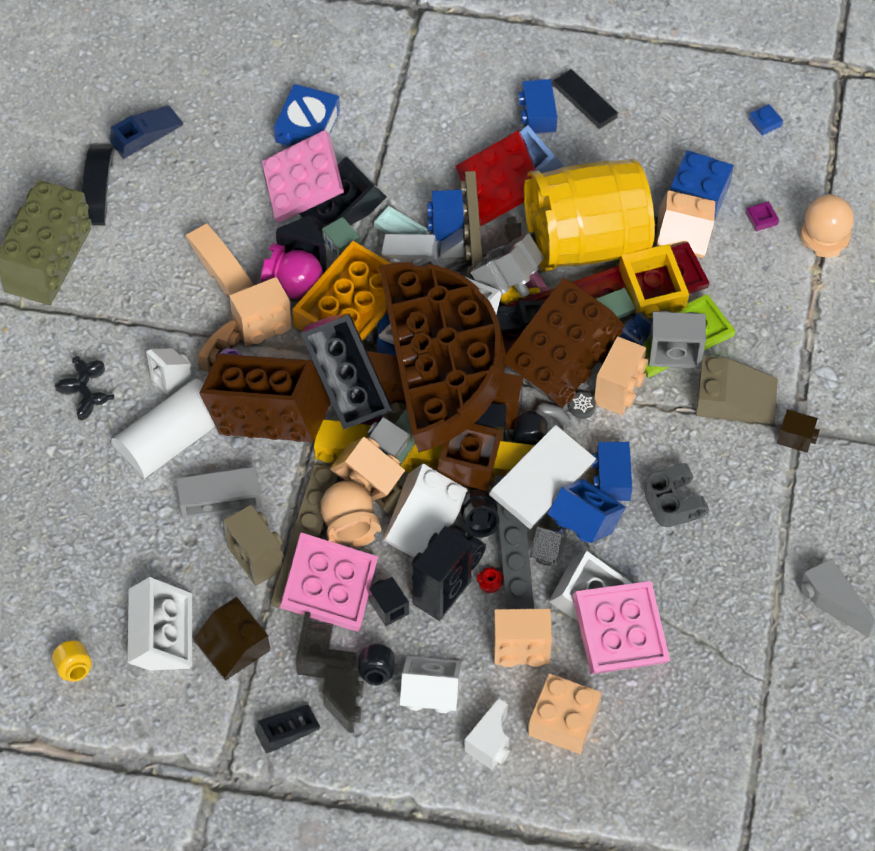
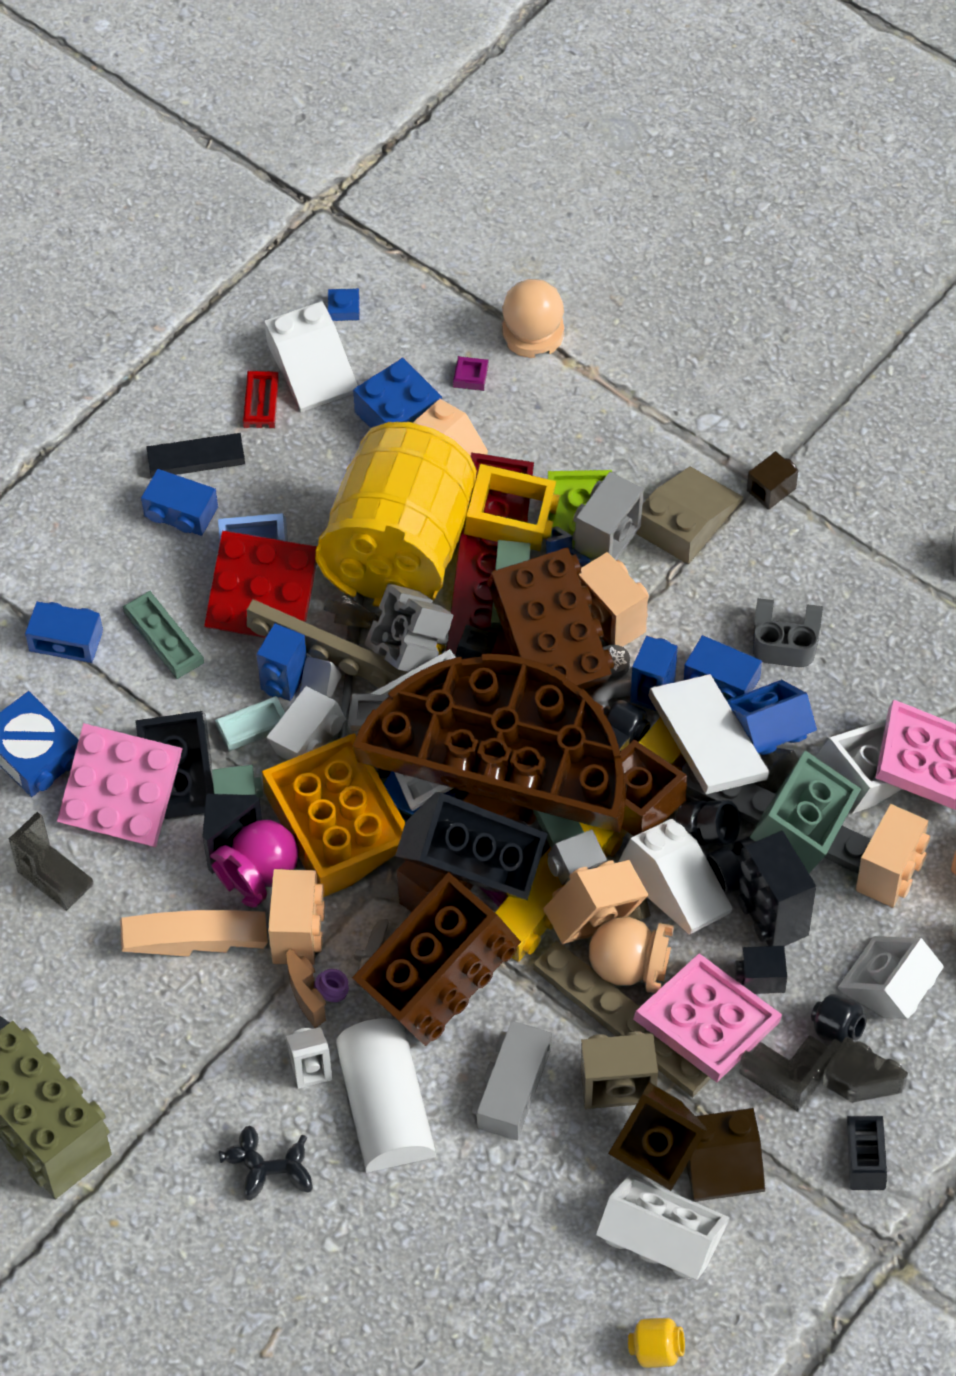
camera: 60 degrees left, 0 degrees up
none -> clear smoke panel [8,812,94,911]
none -> blue brick [25,601,103,663]
none -> sand green tile [122,591,204,679]
none -> red tile [243,371,279,429]
none -> white slope [264,301,358,412]
none -> dark brown slope [608,1082,707,1191]
none -> blue brick [630,635,678,711]
none -> sand green slope [750,750,861,873]

